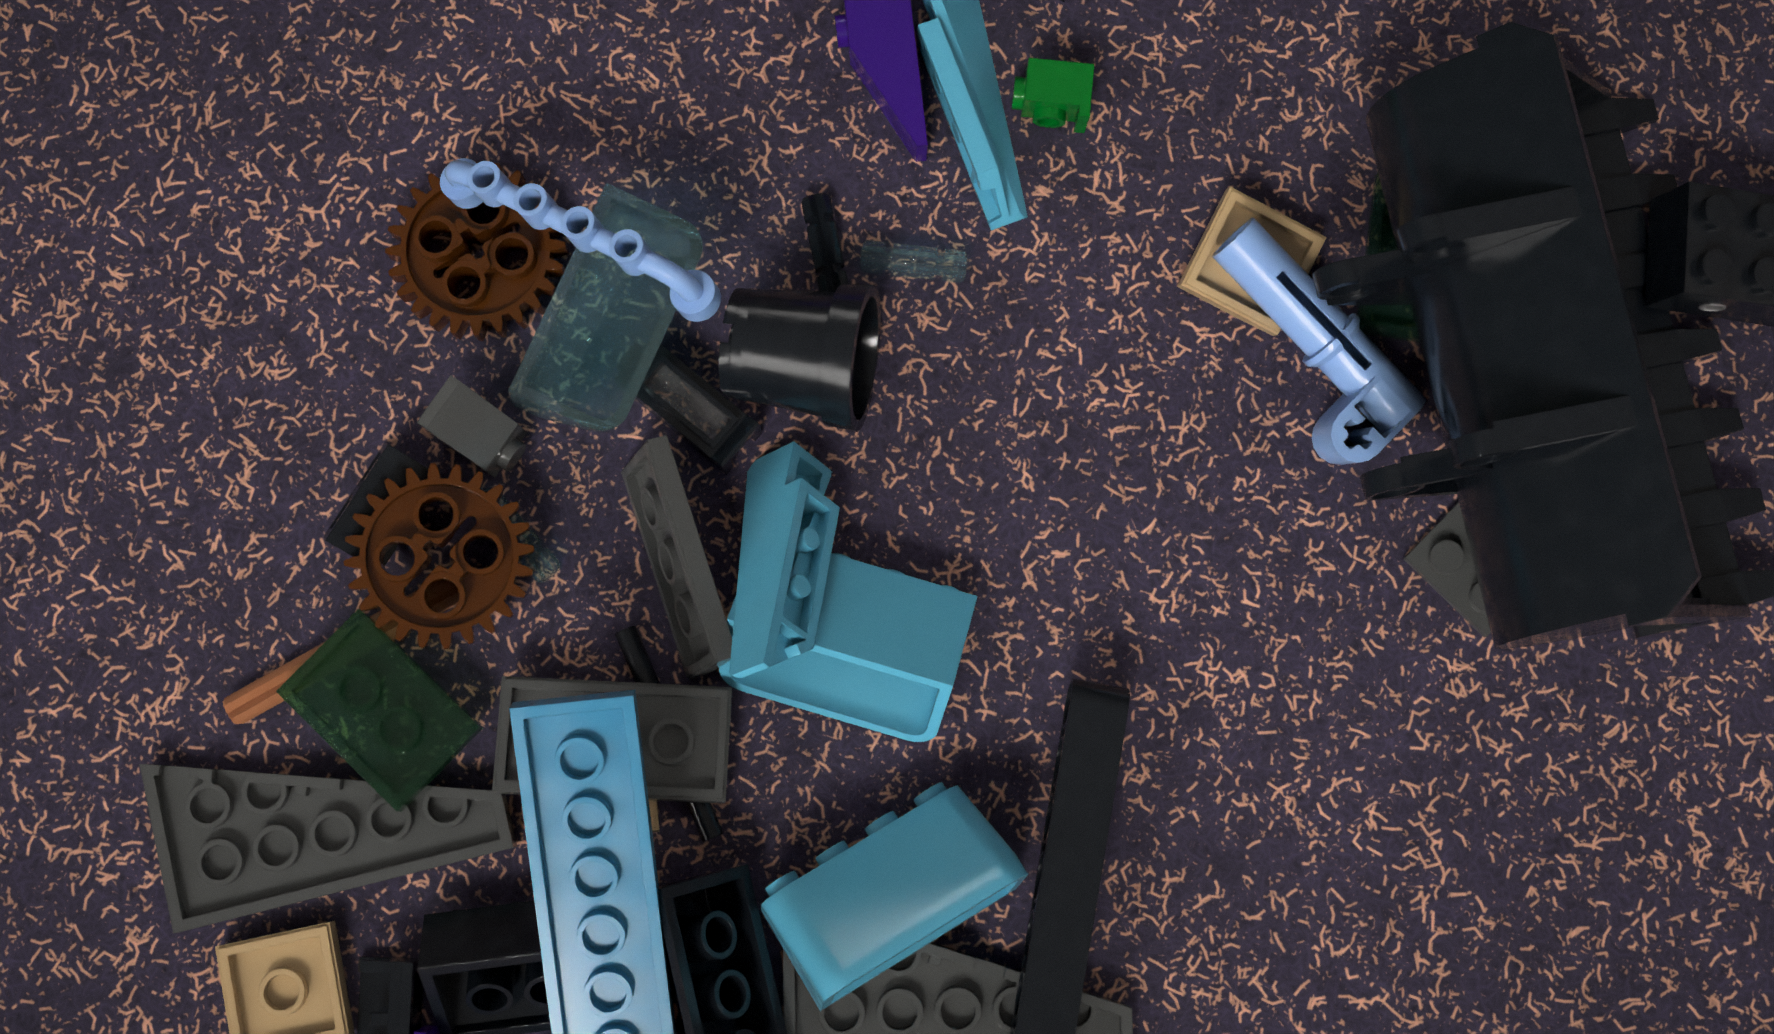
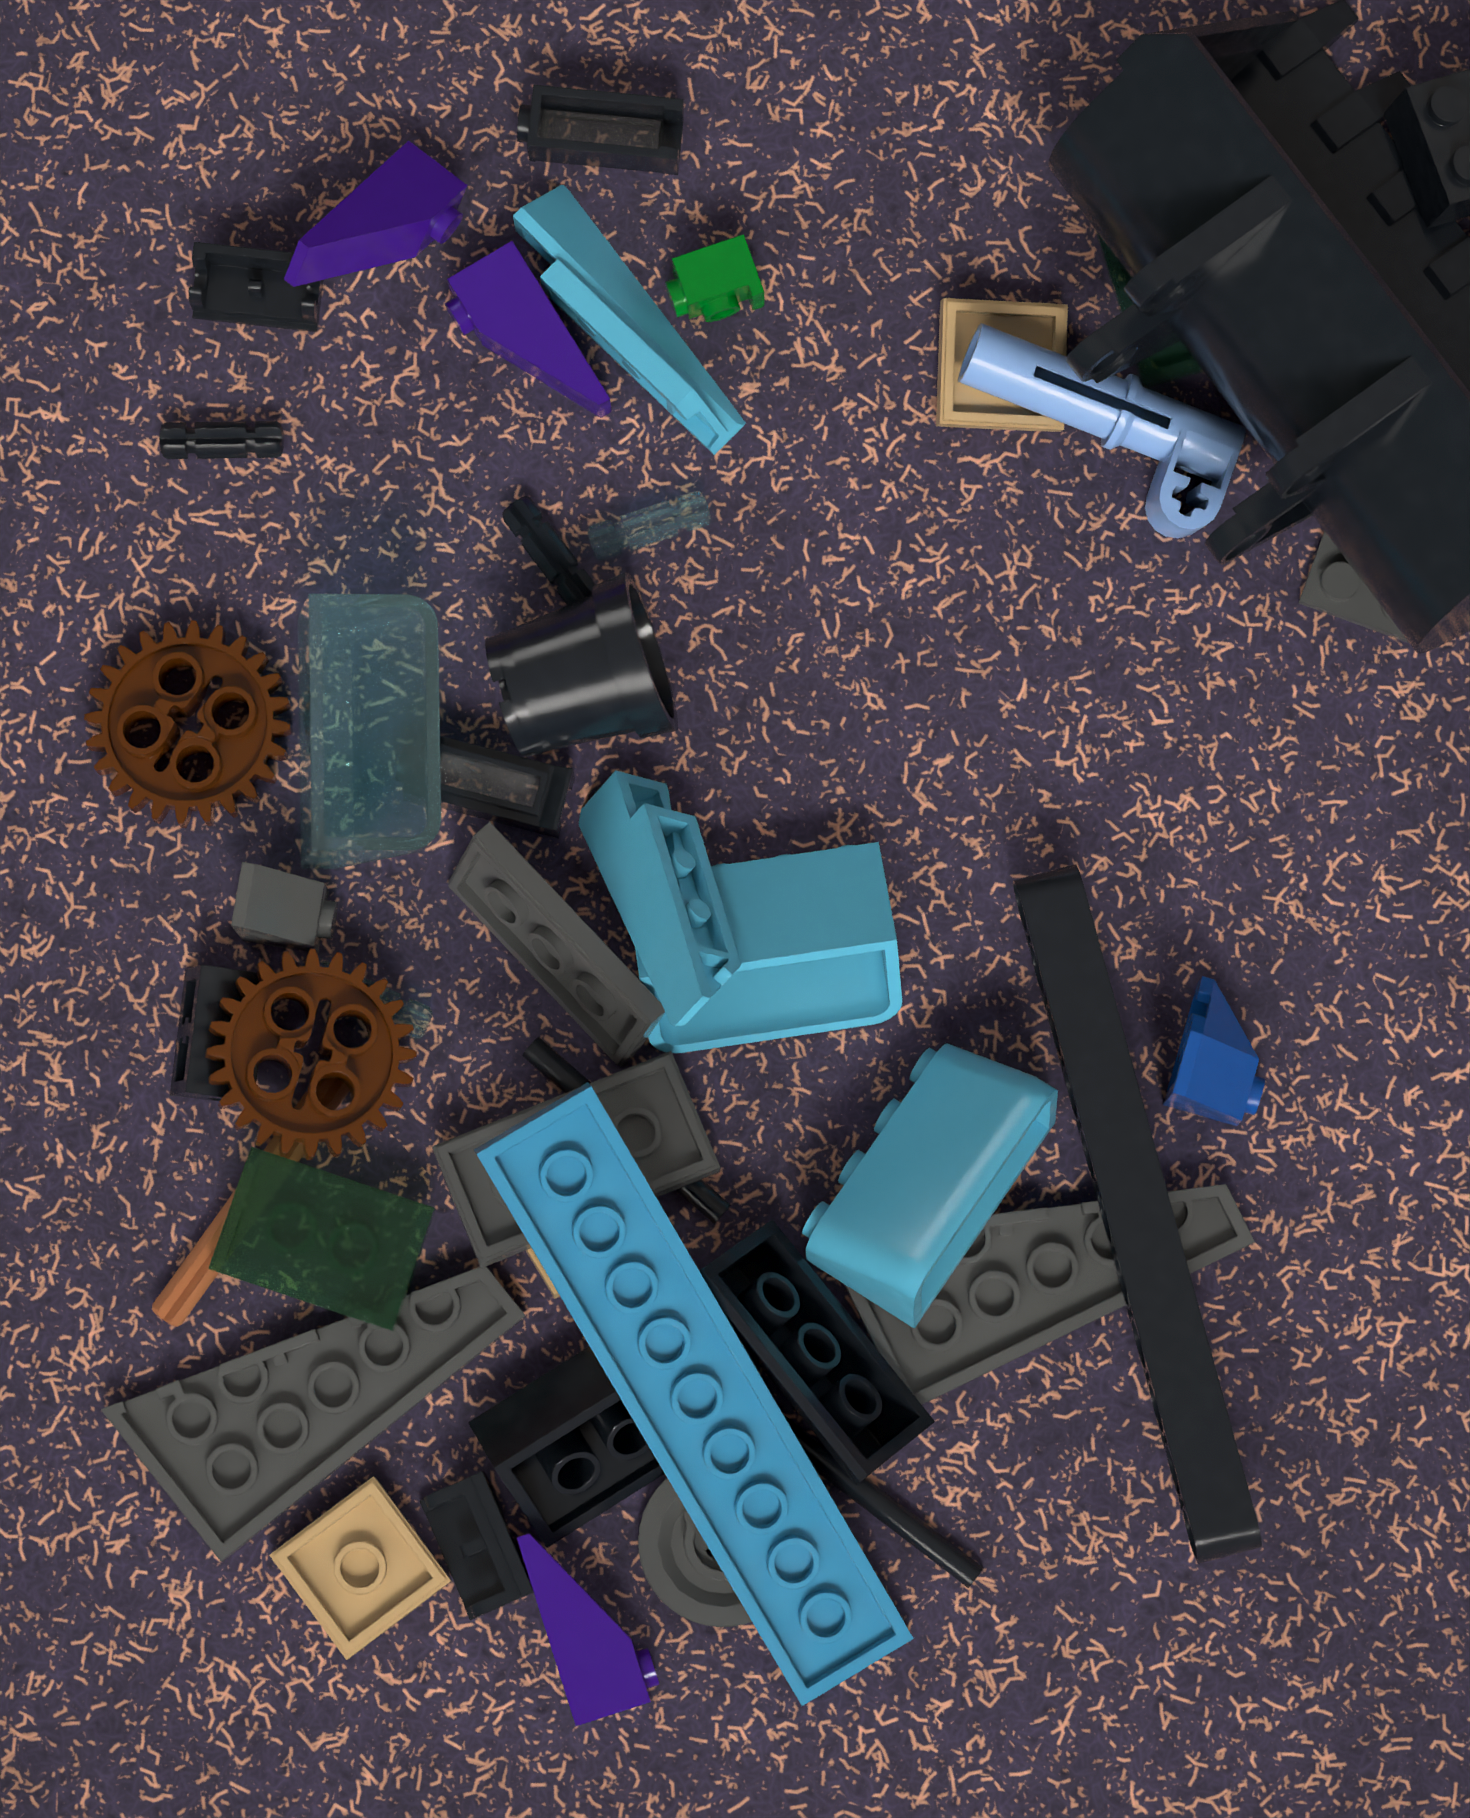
camera: 20 degrees left, 0 degrees up
light blue bar [440,158,721,322] -> none
none -> black axle [159,421,284,459]
none -> blue slope [1163,976,1265,1126]

